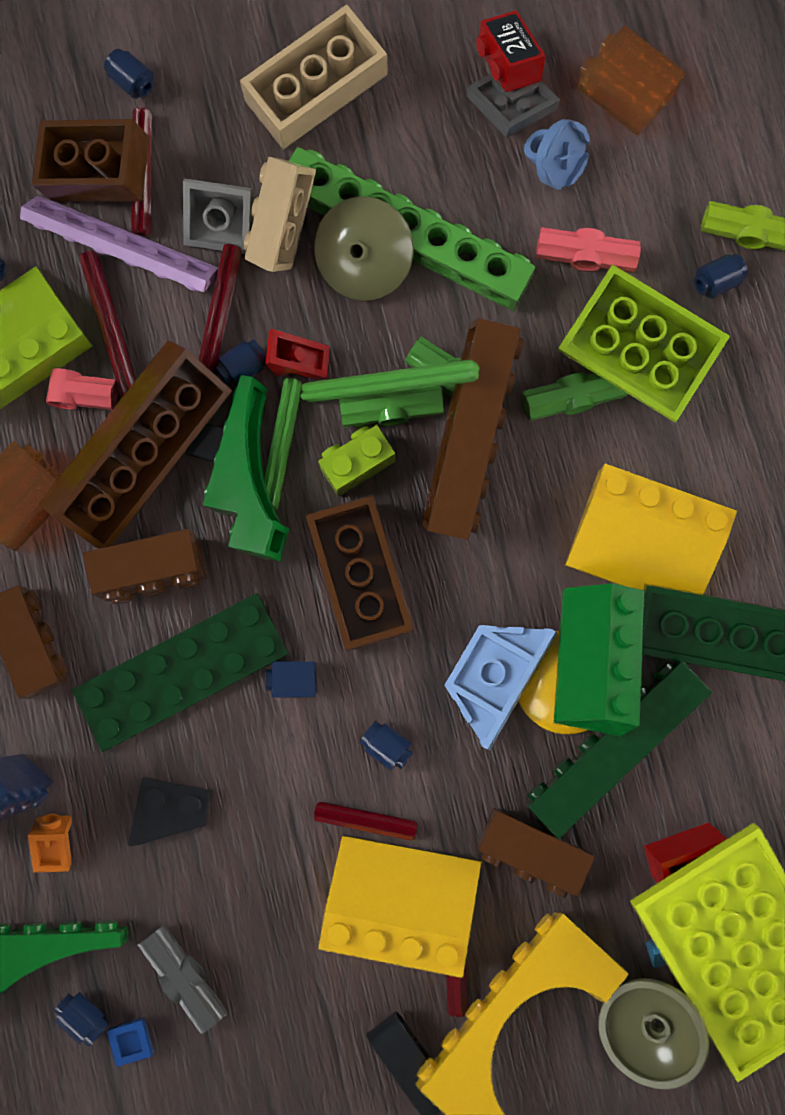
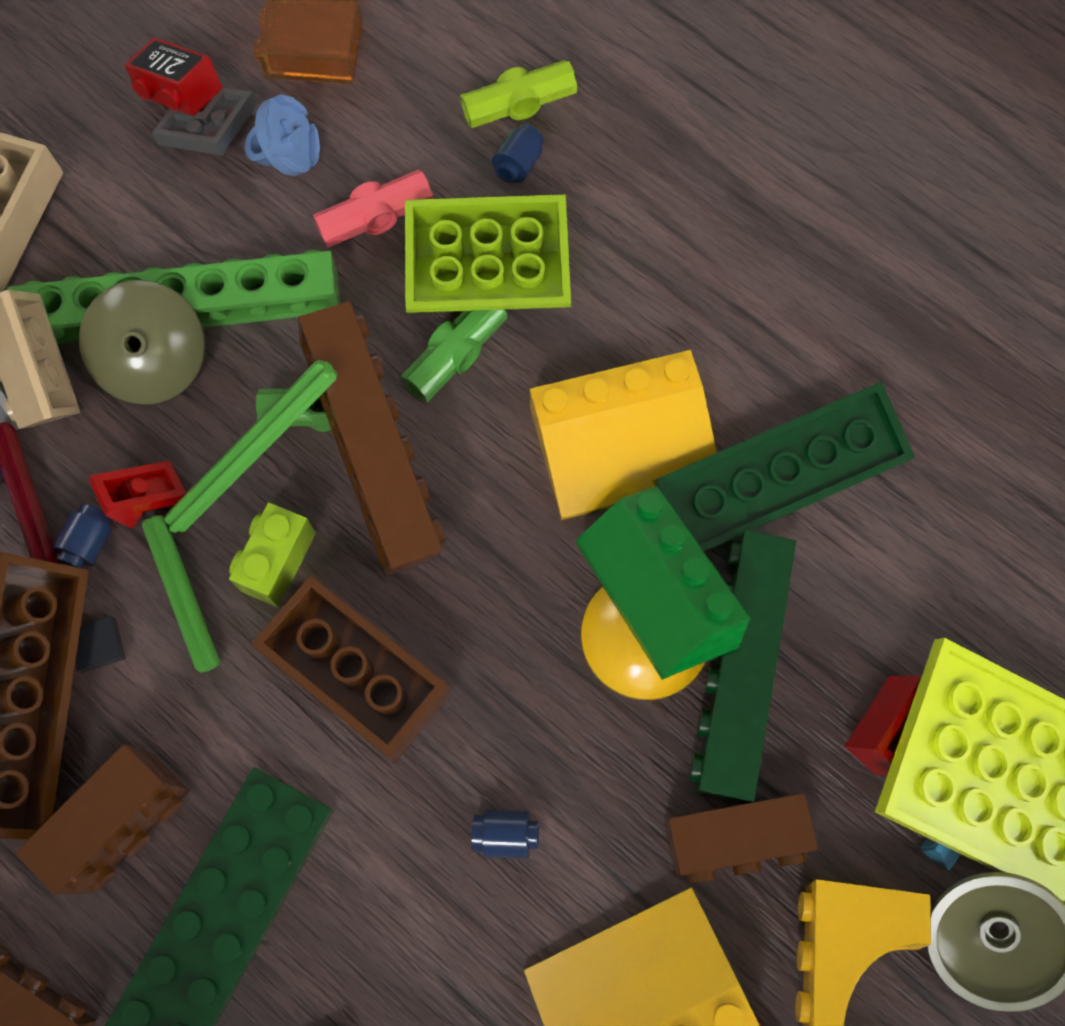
camera: 35 degrees left, 10 degrees down
green arch [203,375,289,562] -> none
dark blue brick [266,661,317,698] -> none
dark red axle [314,802,417,841] -> none
bright green piece [339,386,444,428] -> none
light blue wing [444,625,557,750] -> none

